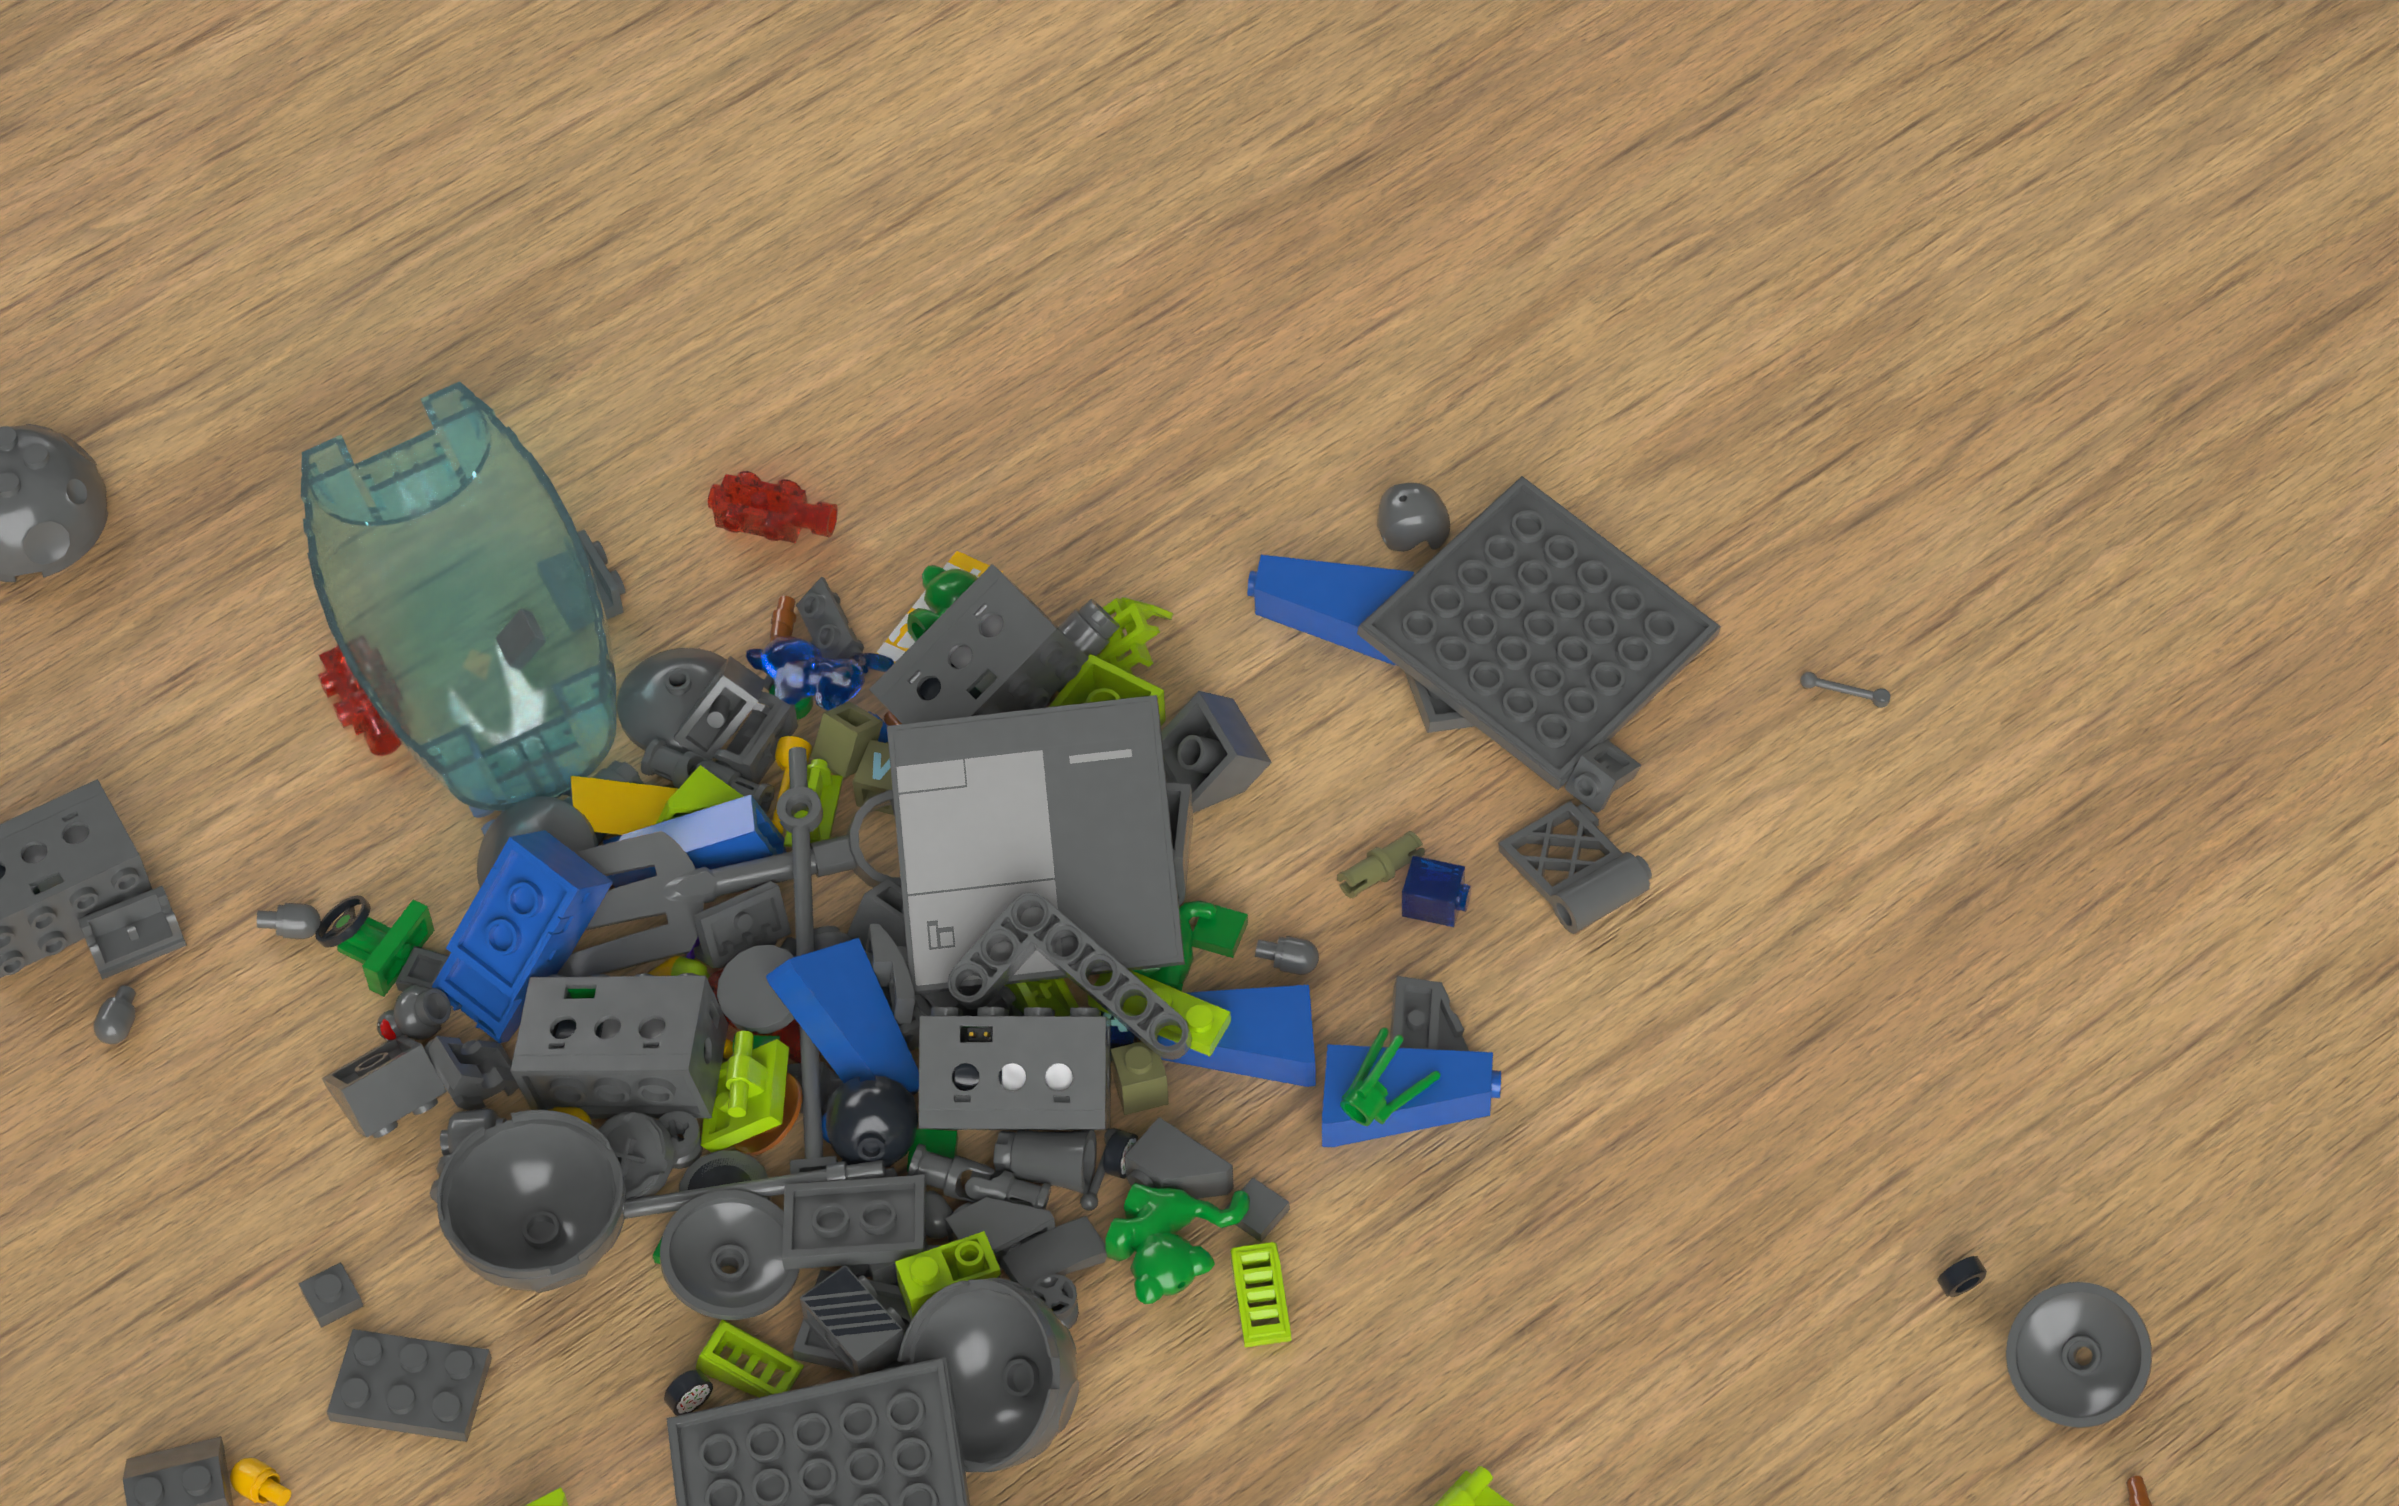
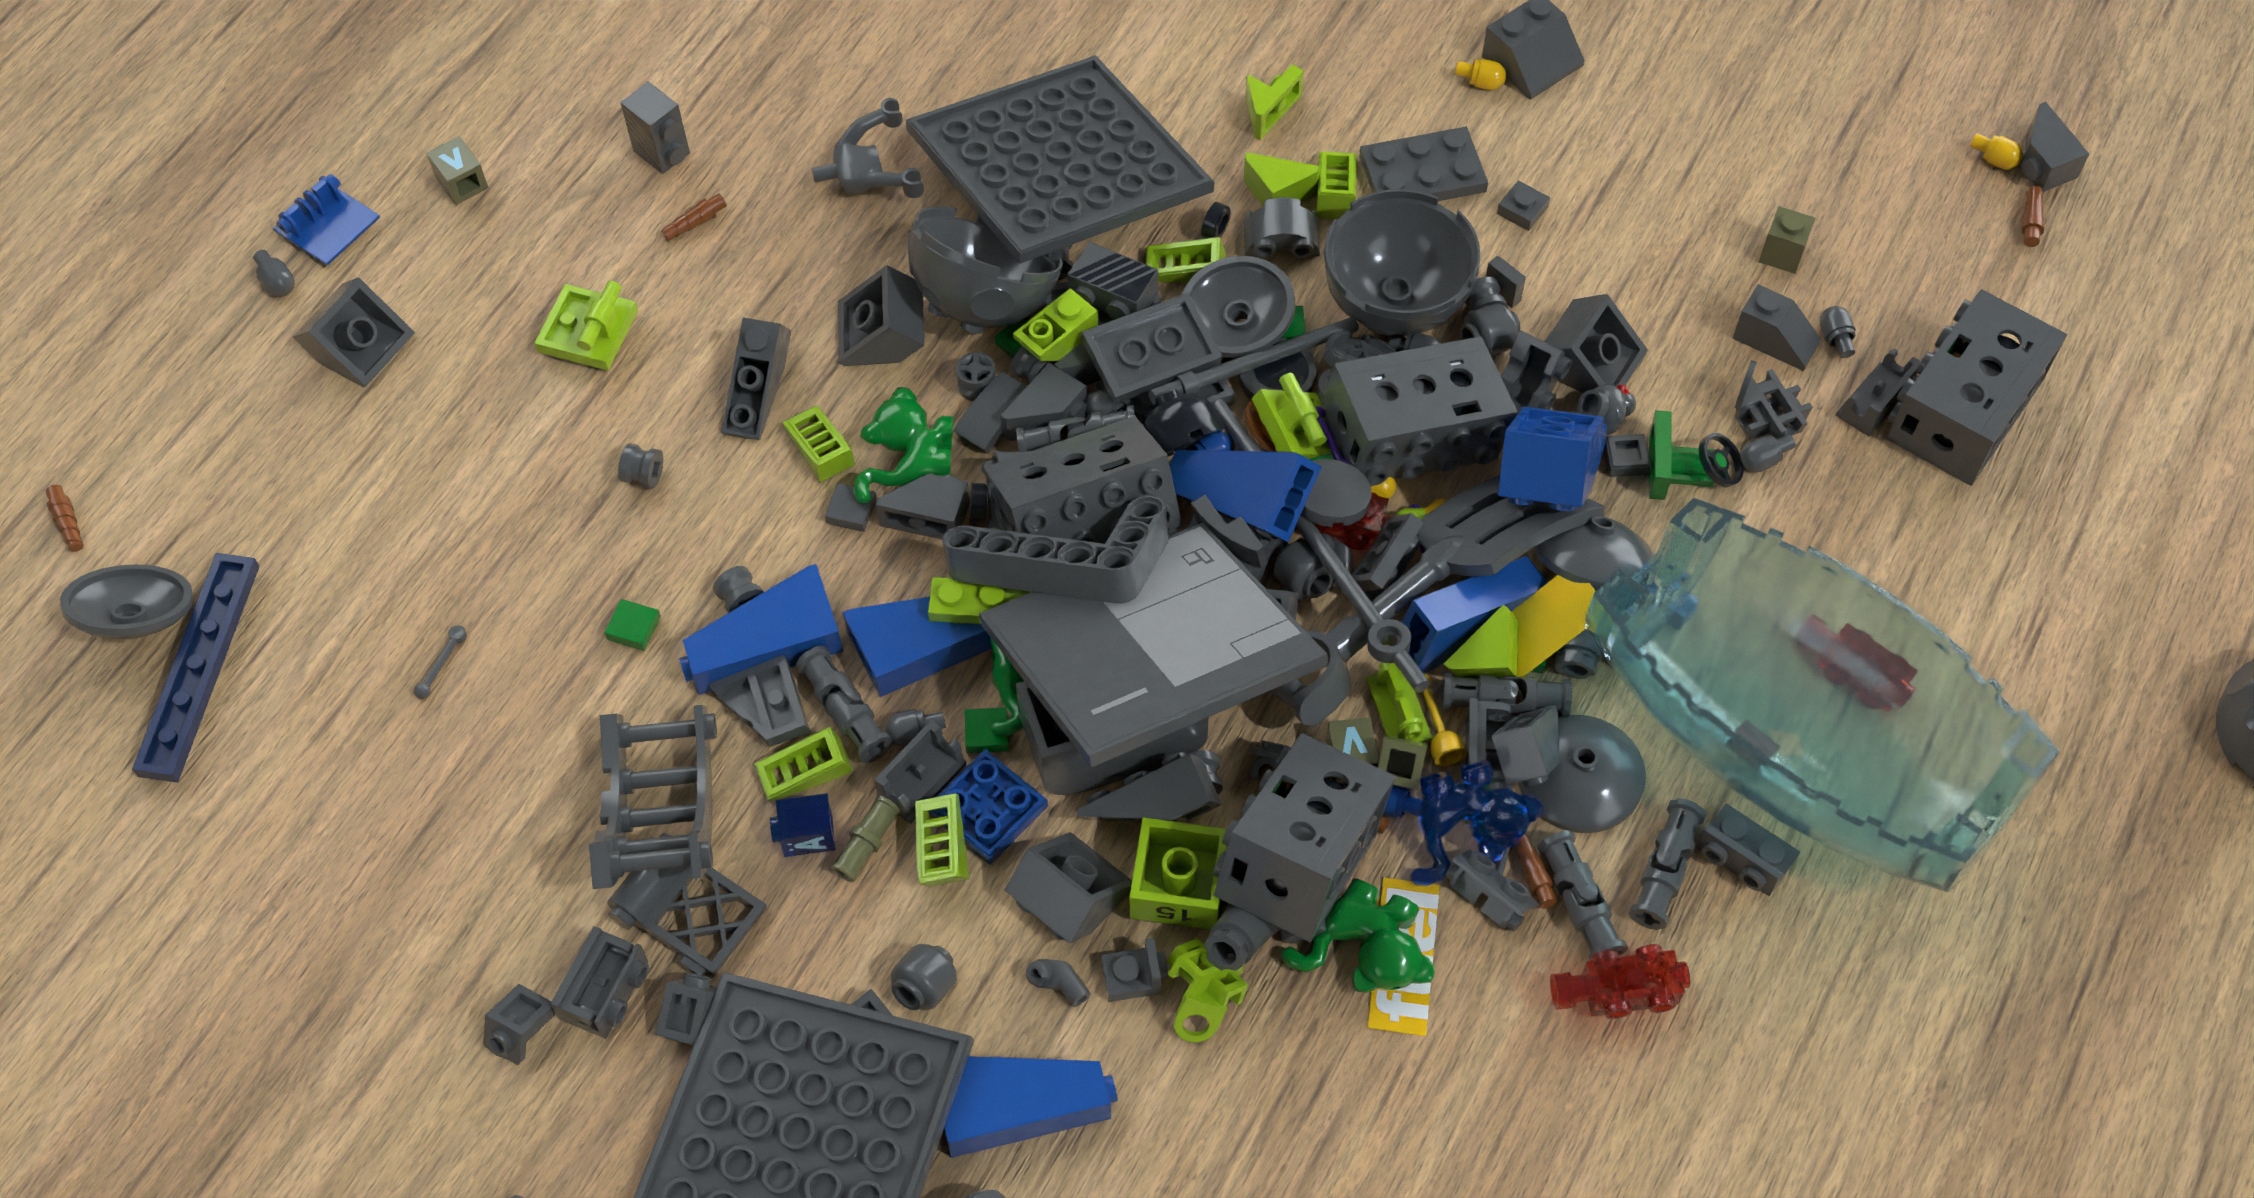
camera: 155 degrees right, 5 degrees up
green plant [1340,1027,1441,1126] -> none
black tile [1937,1256,1987,1297] -> none
none -> dark blue plate [132,553,260,783]
none -> dark grey hinge [414,625,467,699]
none -> dark grey bracket [483,984,555,1065]
none -> dark grey hinge [550,926,649,1039]
none -> dark grey fence [589,705,717,889]
none -> green tile [604,599,661,651]
none -> dark grey wheel [618,443,664,489]
none -> dark grey wheel [713,566,764,613]
none -> dark grey slope [721,317,791,440]
none -> lime slope [754,727,853,802]
none -> dark grey piece [796,645,892,763]
none -> dark grey slope [838,265,925,366]
none -> dark grey hinge [874,720,967,824]
none -> dark grey head [890,944,957,1010]
none -> lime slope [915,793,970,887]
none -> blue tile [928,749,1048,865]
none -> dark grey arm [1026,959,1091,1007]
none -> dark grey bracket [1101,938,1168,1002]
none -> lime slope [1243,152,1319,207]
none -> dark grey cylinder [1243,197,1320,258]
none -> dark purple hinge [1315,406,1349,464]
none -> lime slope [1316,151,1356,219]
none -> dark grey tile [1486,256,1526,308]
none -> dark grey piece [1537,830,1628,965]
none -> dark grey piece [1628,798,1707,930]
none -> dark grey slope [1732,284,1821,371]
none -> dark grey piece [1734,360,1813,440]
none -> olive brick [1759,206,1815,274]

